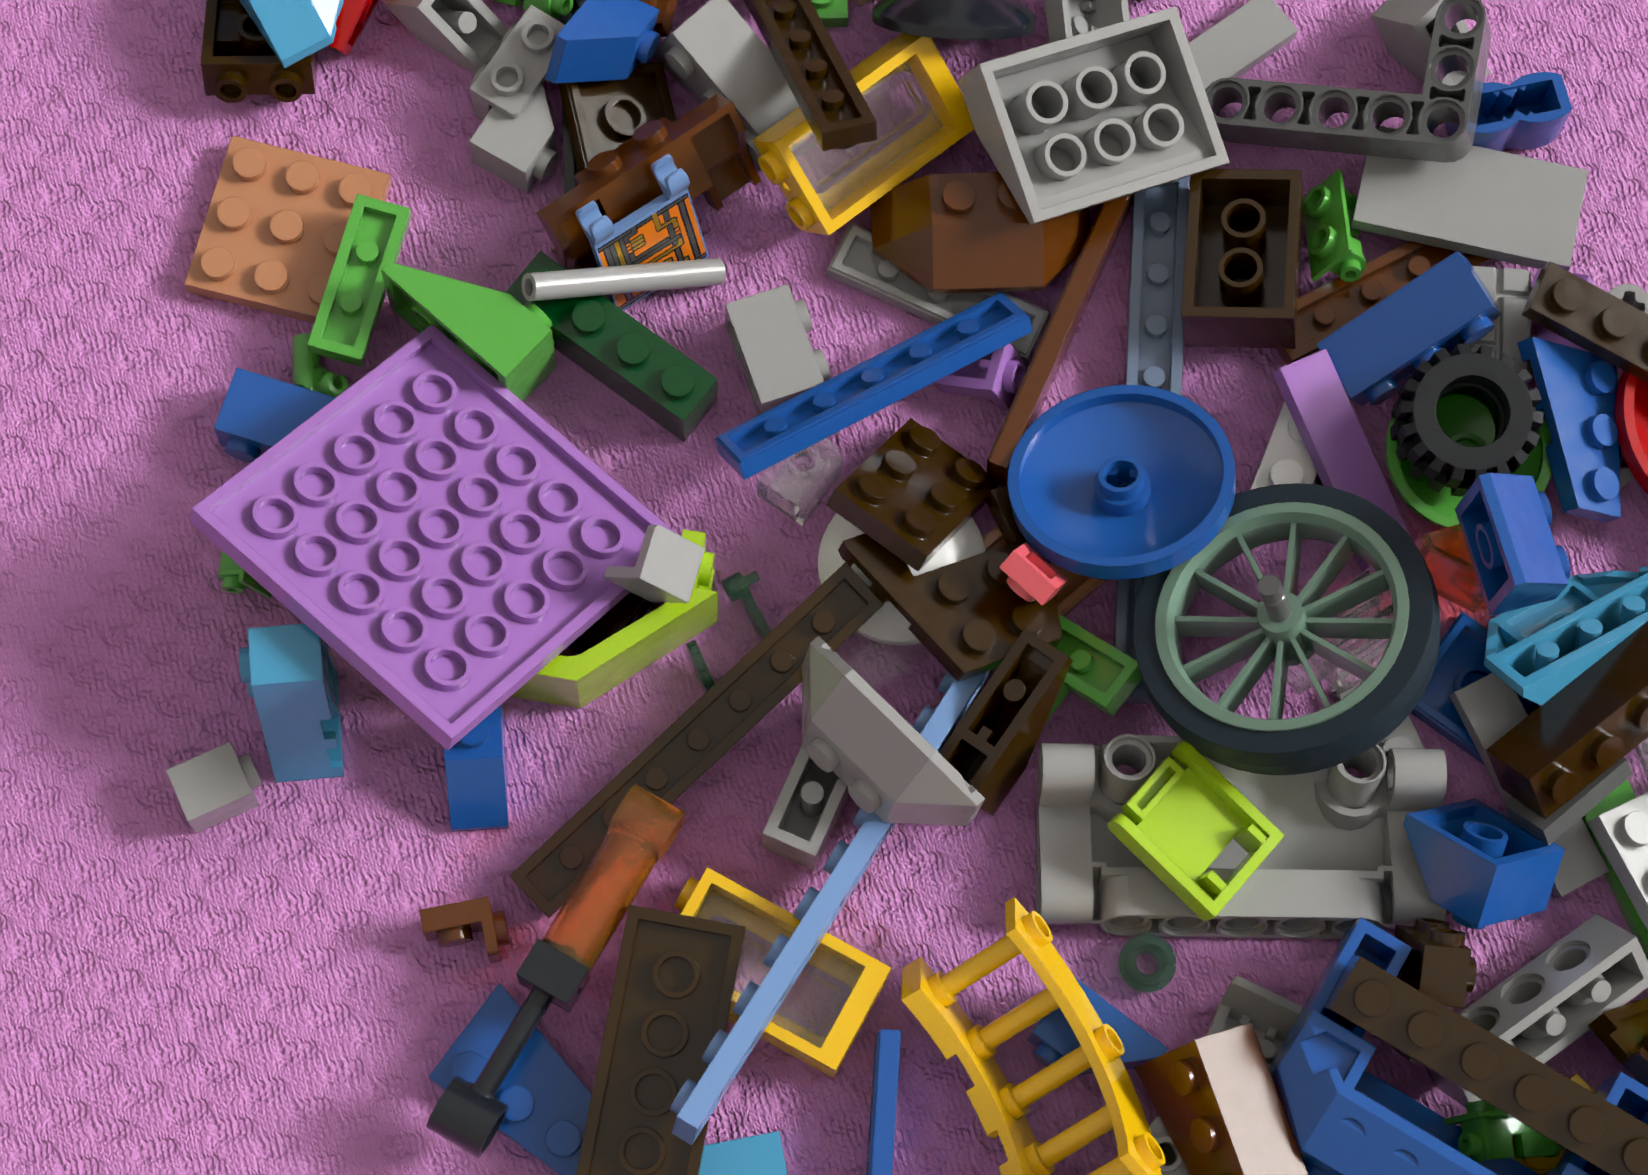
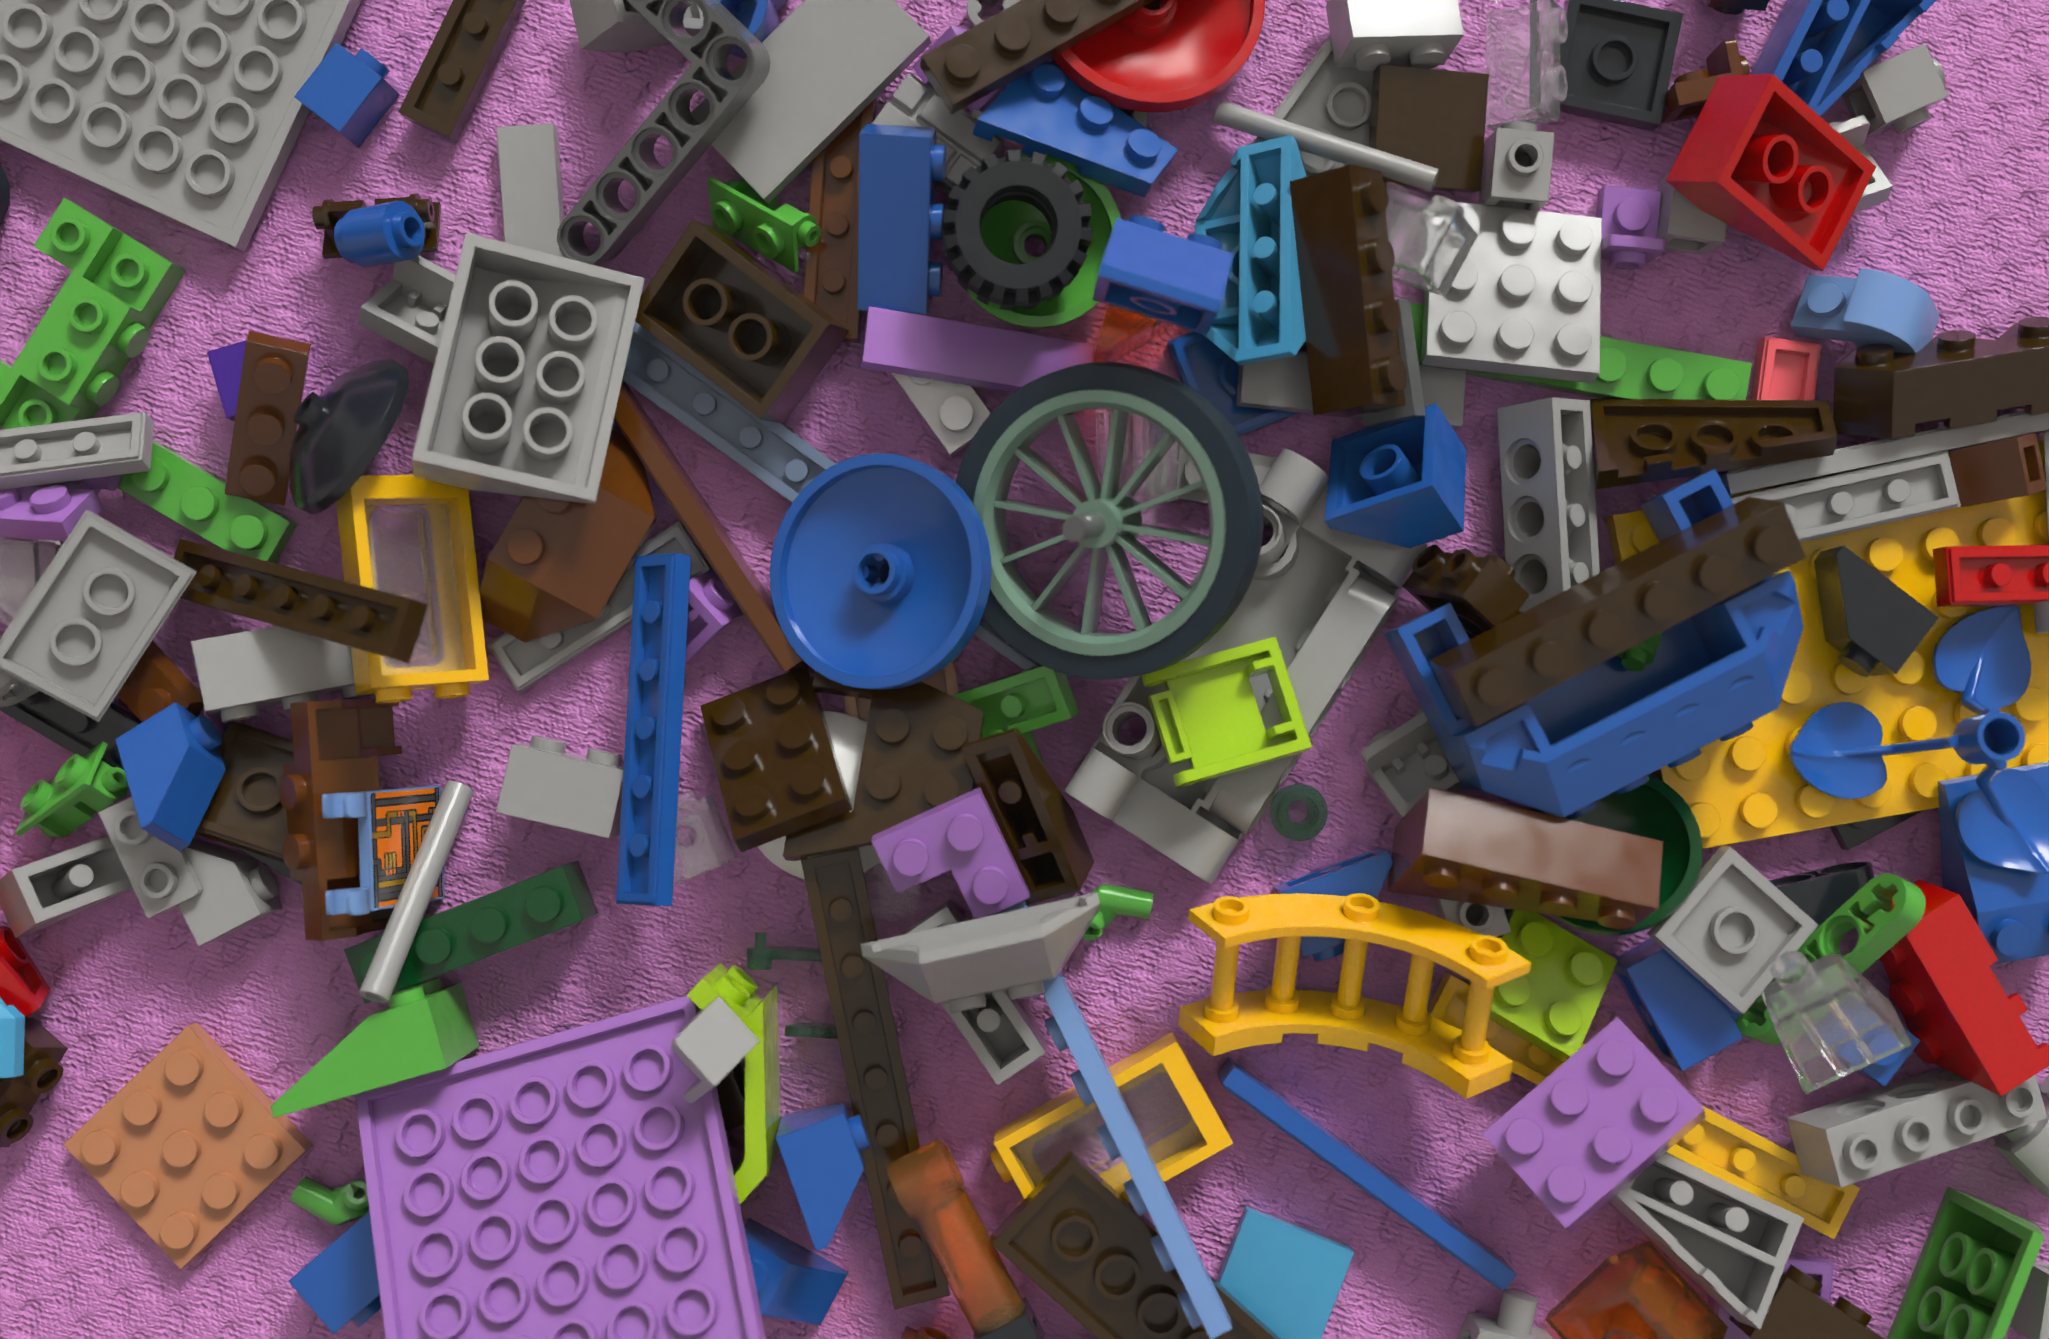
camera: 50 degrees left, 15 degrees up
bright green plate [307,194,411,367] -> none
coral plate [999,542,1068,605] -> none
none -> blue slope [776,1102,871,1251]
none -> medium lavender plate [871,787,1030,919]
none -> bright green arm [1082,884,1153,941]

